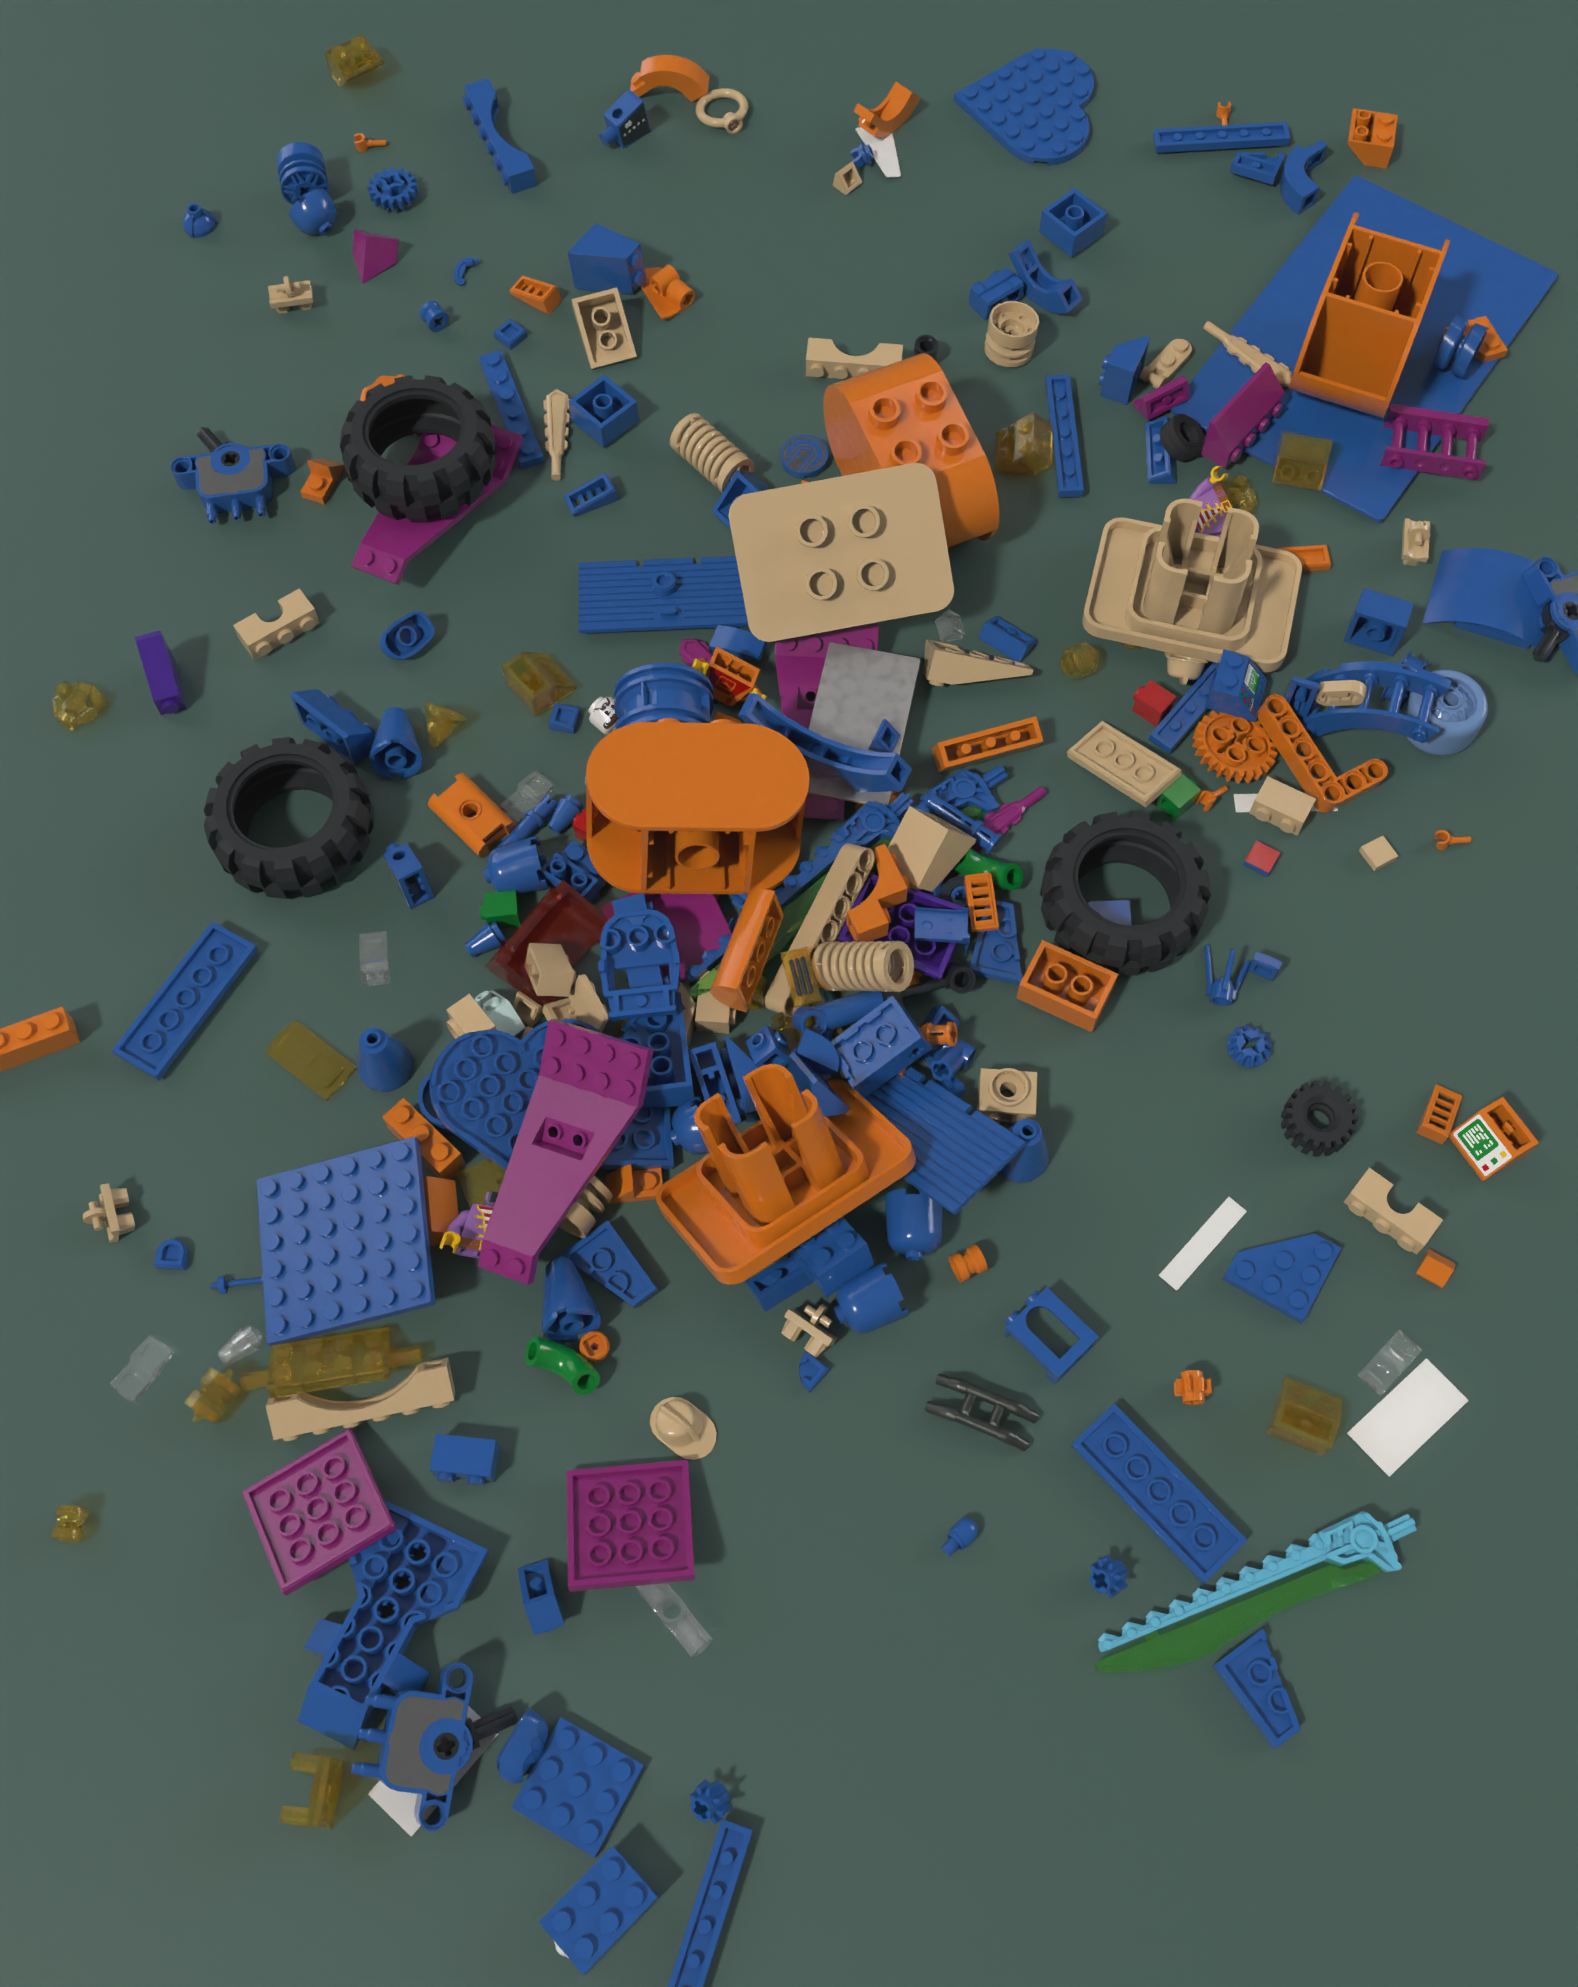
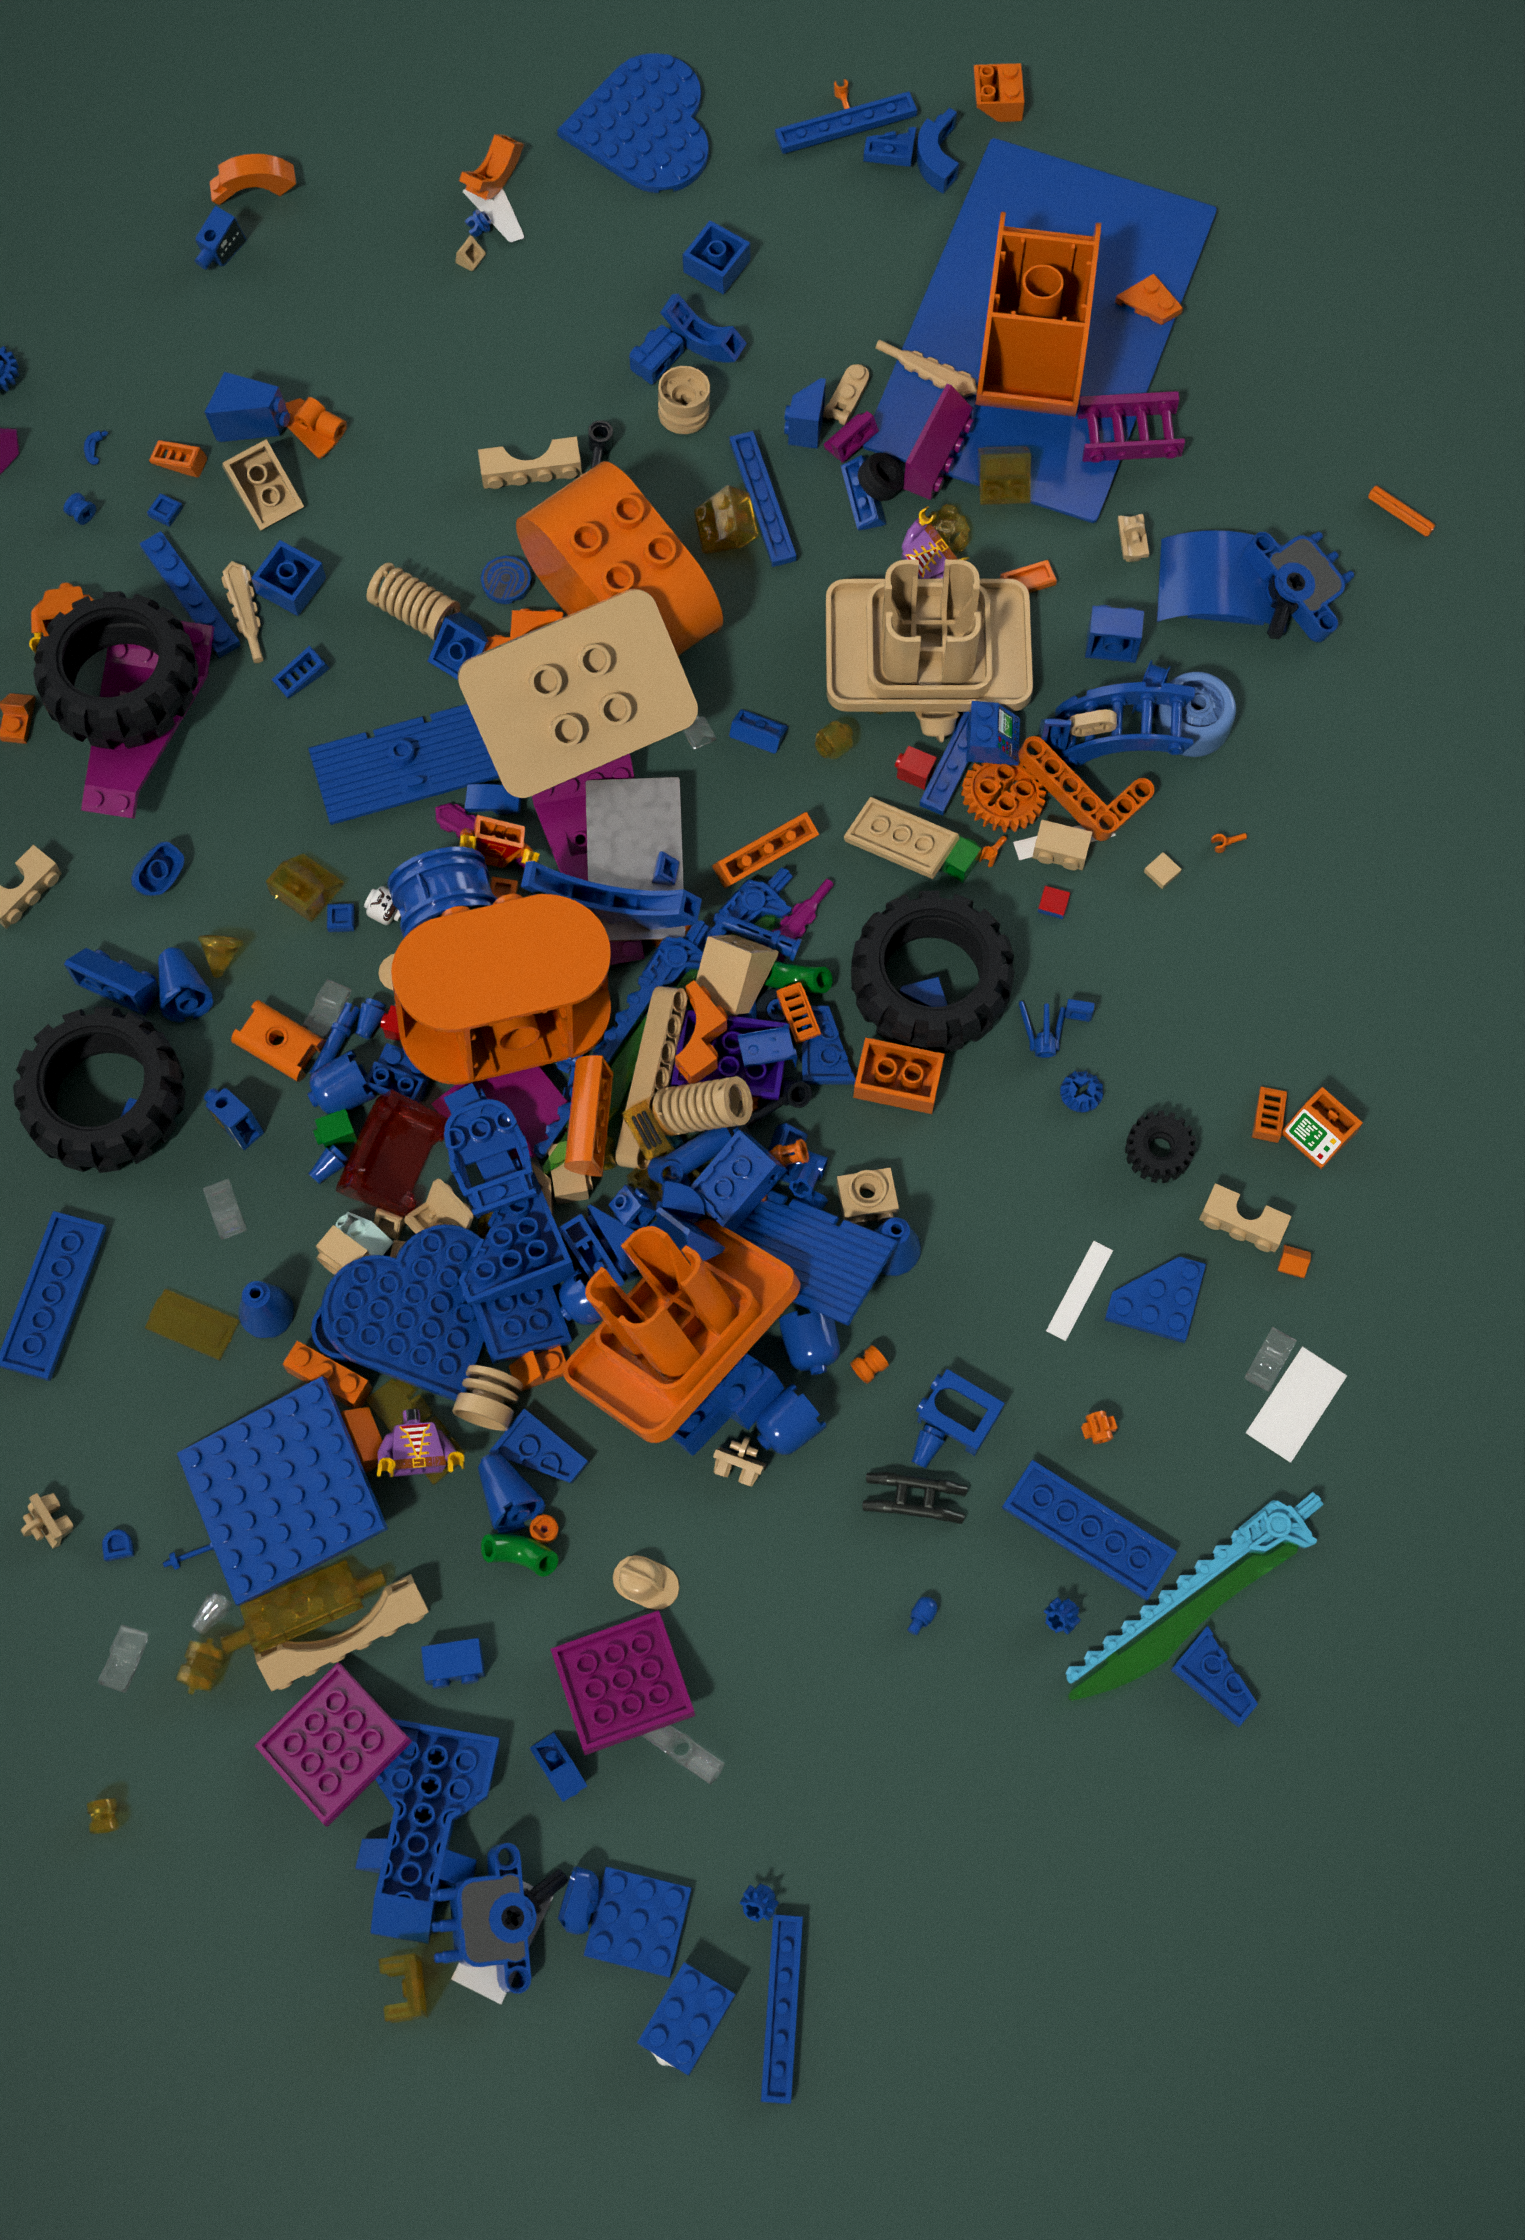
camera: 15 degrees left, 5 degrees up
blue arch [462,78,537,194] -> none
magenta wing [478,1019,654,1285] -> none
tan brick [524,943,576,997] -> none
tan piece [696,88,748,134] -> none
blue tile [799,1351,829,1393] -> none
tan wedge [923,639,1033,687] -> none
clear yellow slope [1265,1377,1342,1456] -> none
blue wheel [1432,315,1488,378] -> none
none -> blue cone [911,1425,945,1468]

